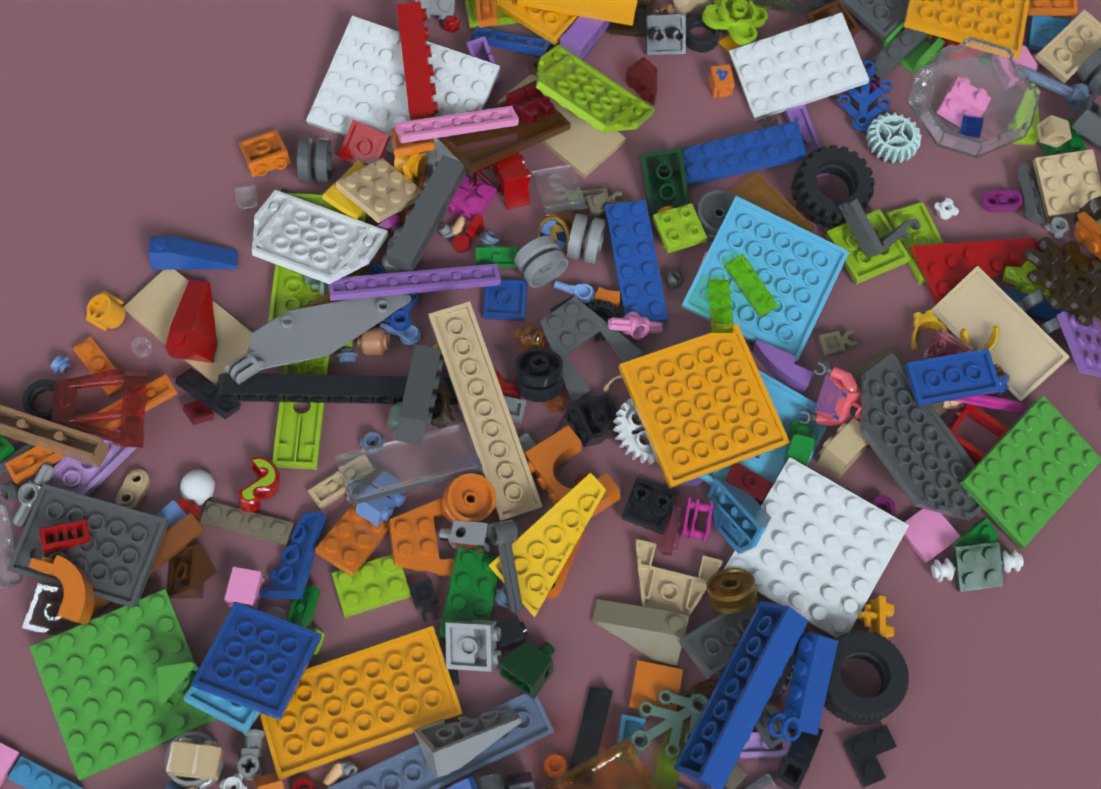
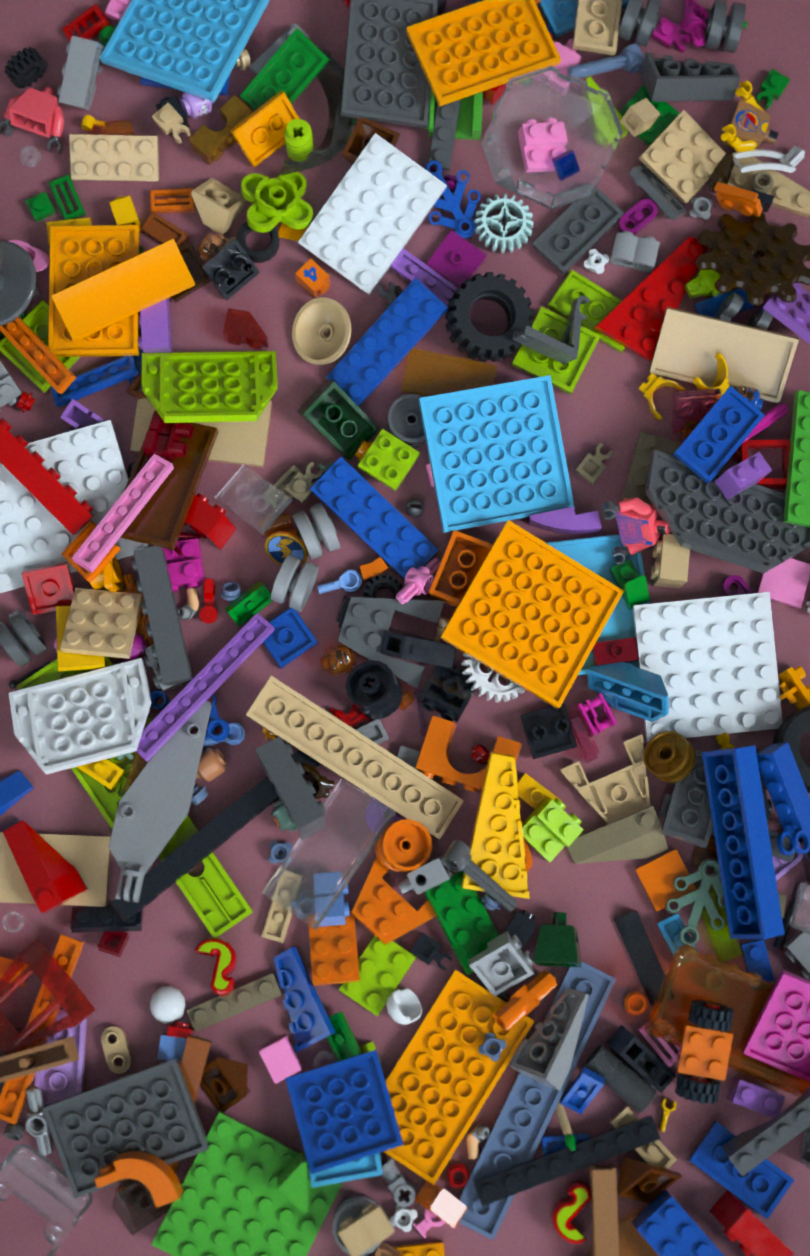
camera: 35 degrees left, 15 degrees up
red slope [39,519,91,555] -> none
clear neon green tile [707,279,734,333] -> none
clear neon green tile [724,254,779,318] -> none
none -> yellow plate [77,759,125,790]
none -> tan dish [292,297,351,365]
none -> black slope [380,629,457,668]
none -> white hair [386,988,422,1025]
none -> magenta plate [426,230,487,287]
none -> orange slope [429,530,493,607]
none -> sand blue plate [478,1032,506,1061]
none -> orange piece [493,970,558,1031]
none -> yellow plate [517,773,562,809]
none -> lime plate [522,797,583,862]
none -> dark grey plate [532,184,624,275]
none -> light grey brick [609,231,660,272]
none -> medium lavender brick [714,452,772,500]

